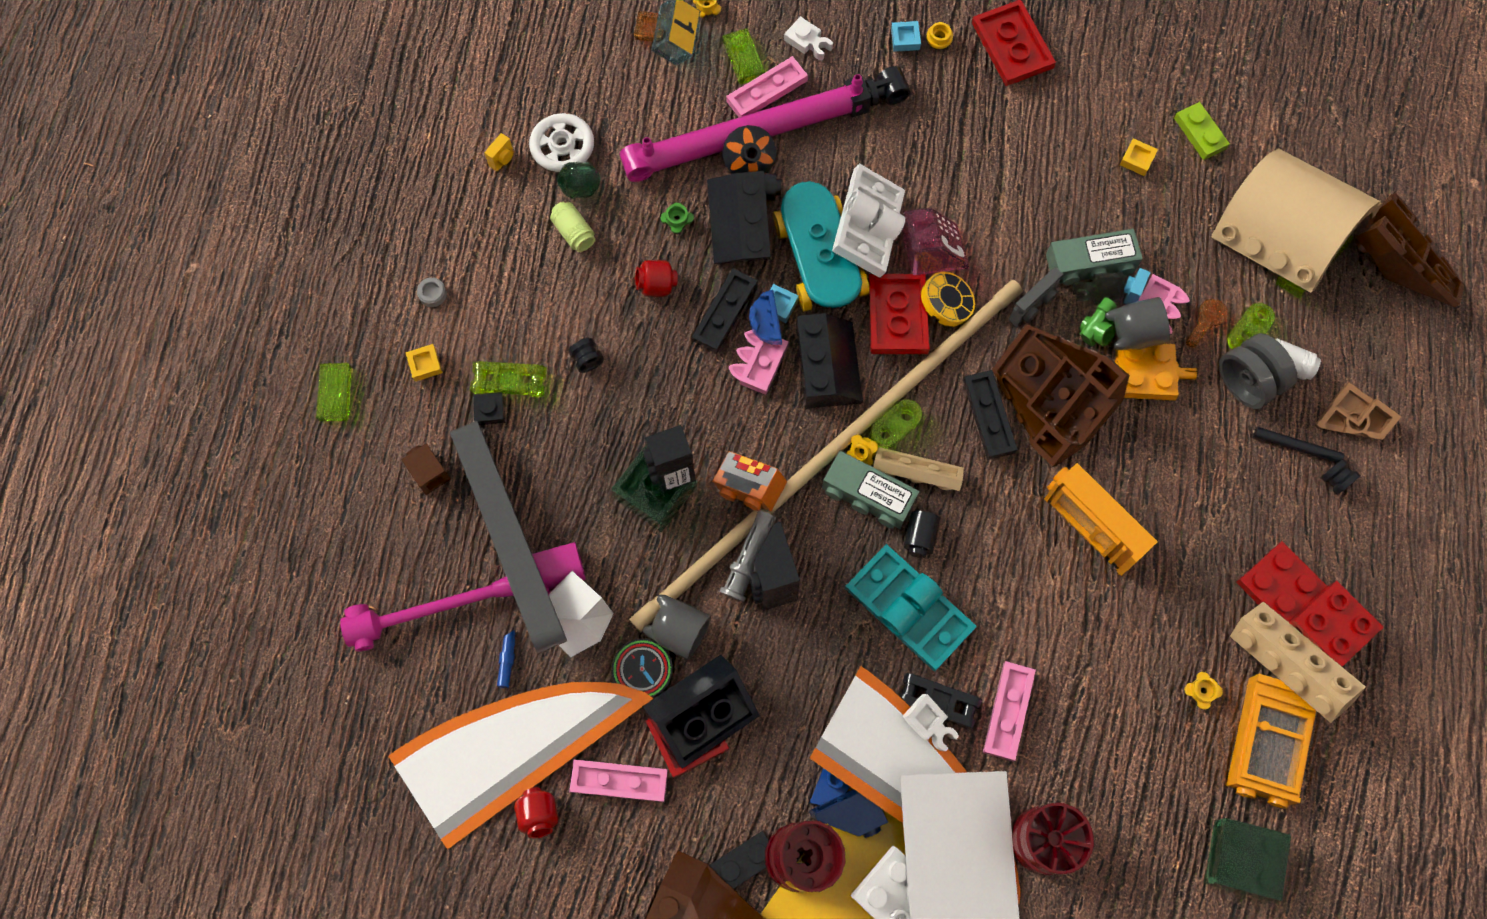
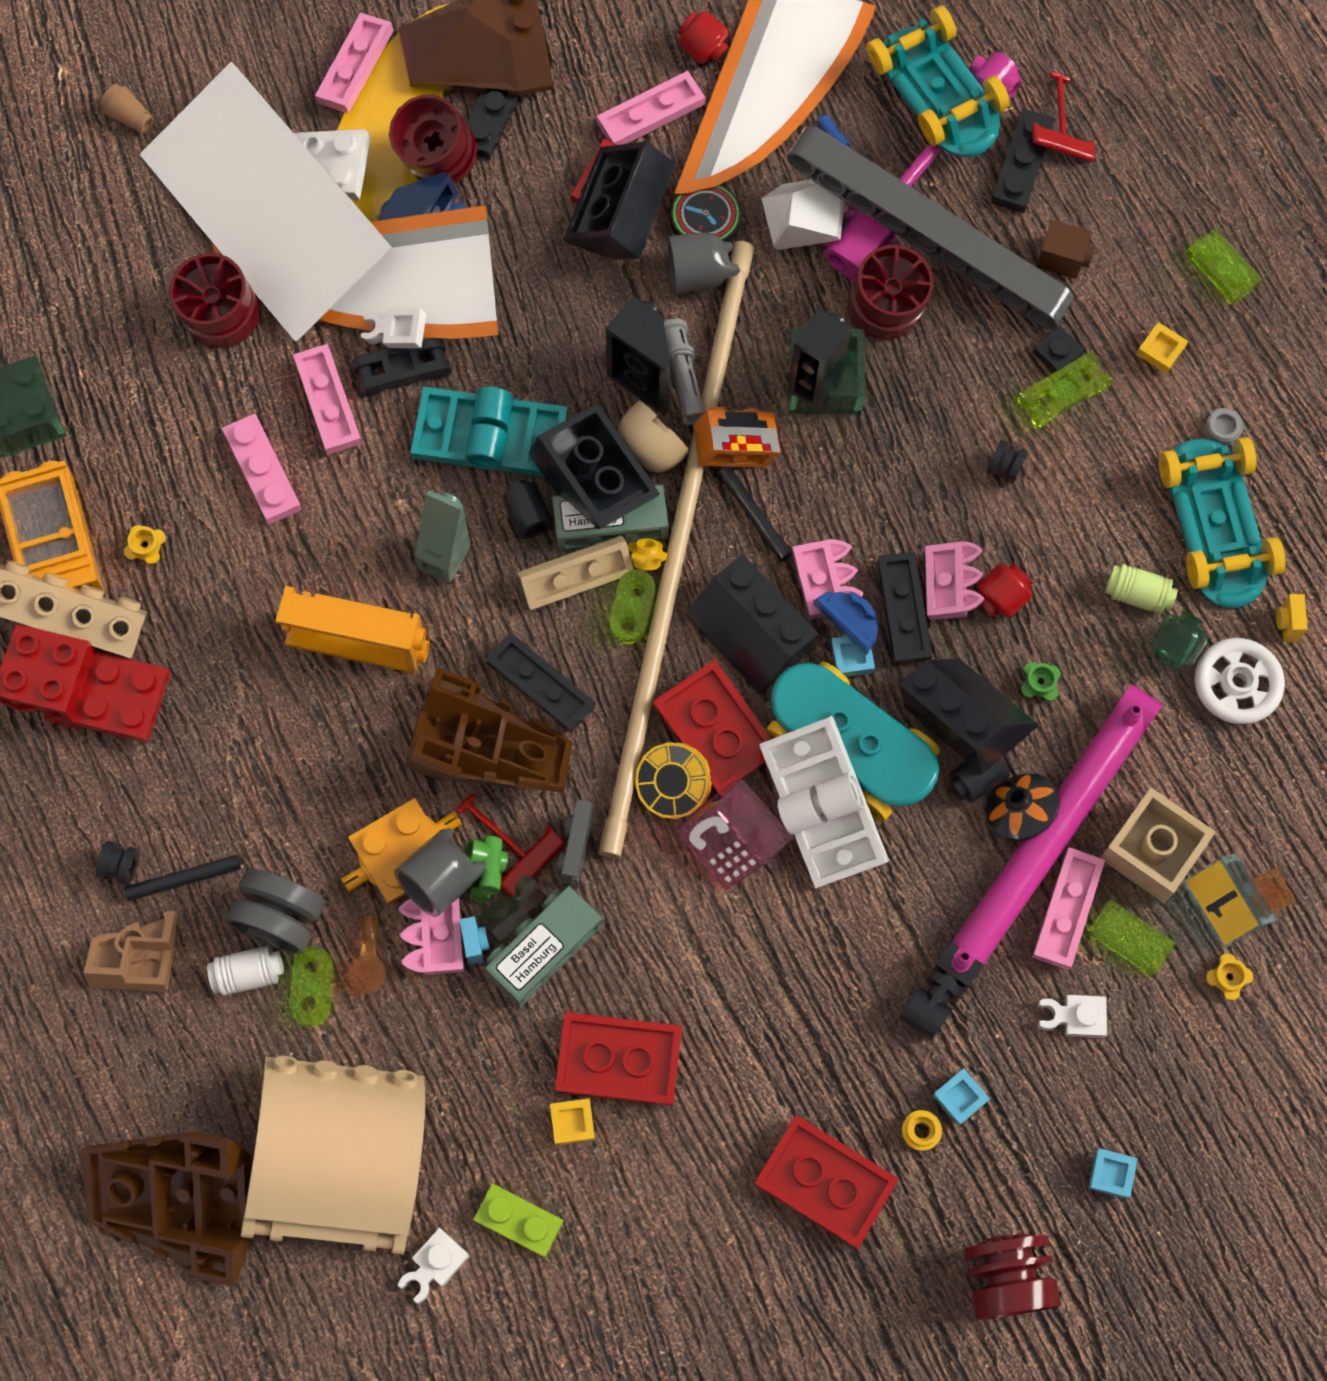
camera: 140 degrees right, 0 degrees up
none -> bright pink plate [222,414,302,525]
none -> white plate [398,1228,470,1304]
none -> sand green slope [414,490,470,584]
none -> red piece [456,793,566,898]
none -> black slope [528,403,660,530]
none -> red plate [555,1012,682,1107]
none -> tan cylinder [617,400,688,473]
none -> black bar [719,467,792,562]
none -> dark red wheel [847,245,934,340]
none -> teal piece [866,5,1010,157]
none -> bright pink plate [925,541,984,620]
none -> black plate [991,108,1055,213]
none -> red piece [1032,71,1095,162]
none -> tan brick [1101,787,1216,903]
none -> teal piece [1159,437,1286,608]

